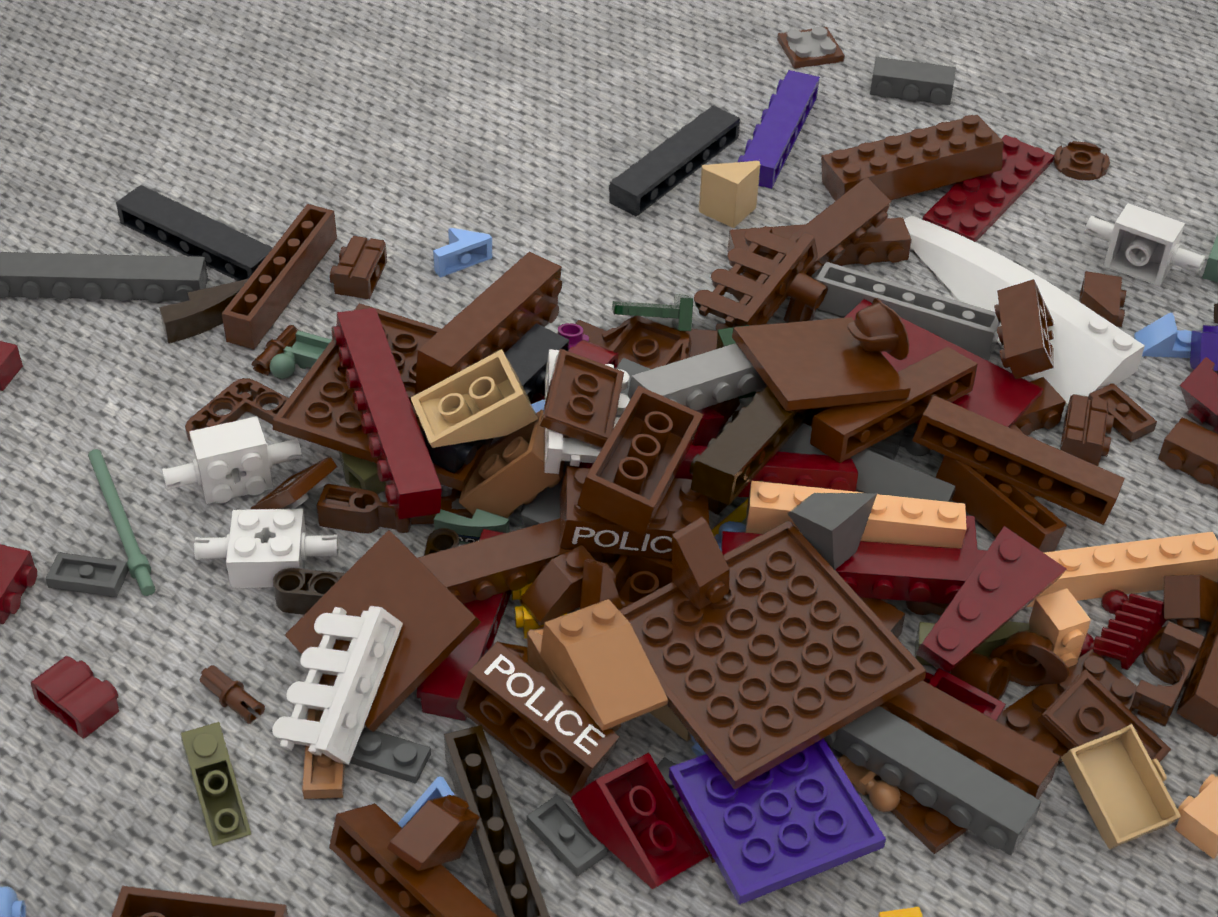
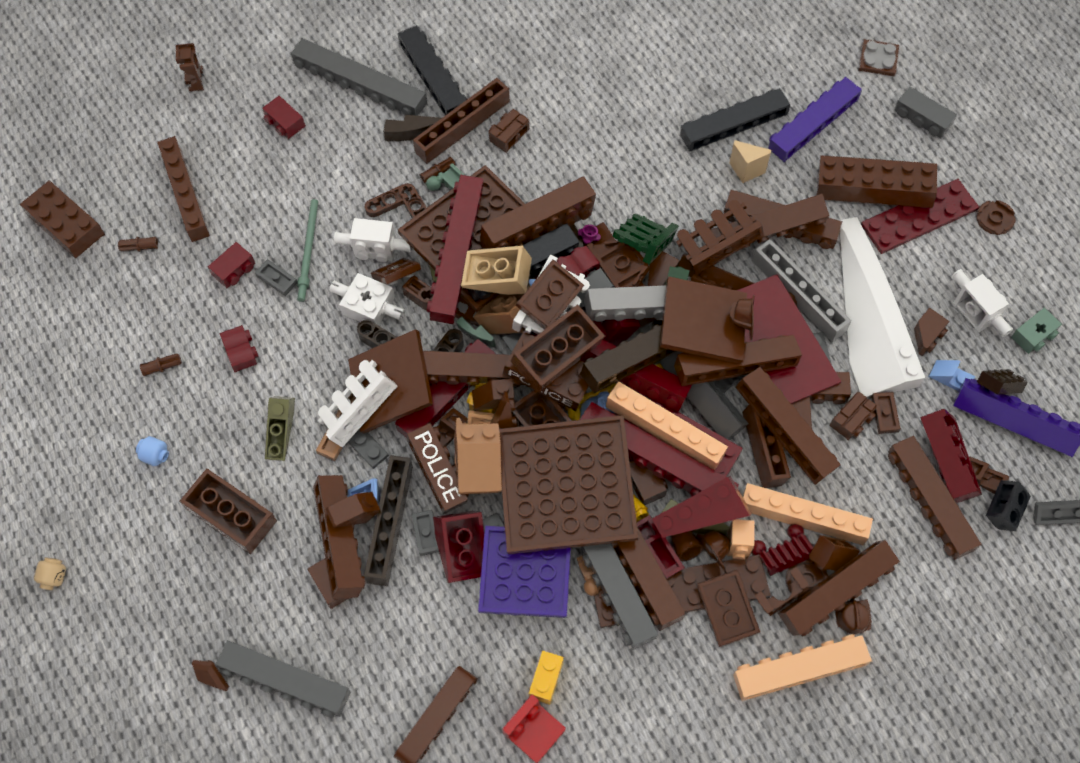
camera: 30 degrees right, 20 degrees up
reddish brown axle [199,665,265,724] -> none
light blue slope [433,228,492,278] -> none
reddish brown slope [672,517,730,610] -> none
reddish brown piece [783,272,828,323] -> none
dark grey slope [787,493,877,570] -> none
reddish brown wedge [994,279,1054,379] -> none
tan container [1061,724,1181,849] -> none

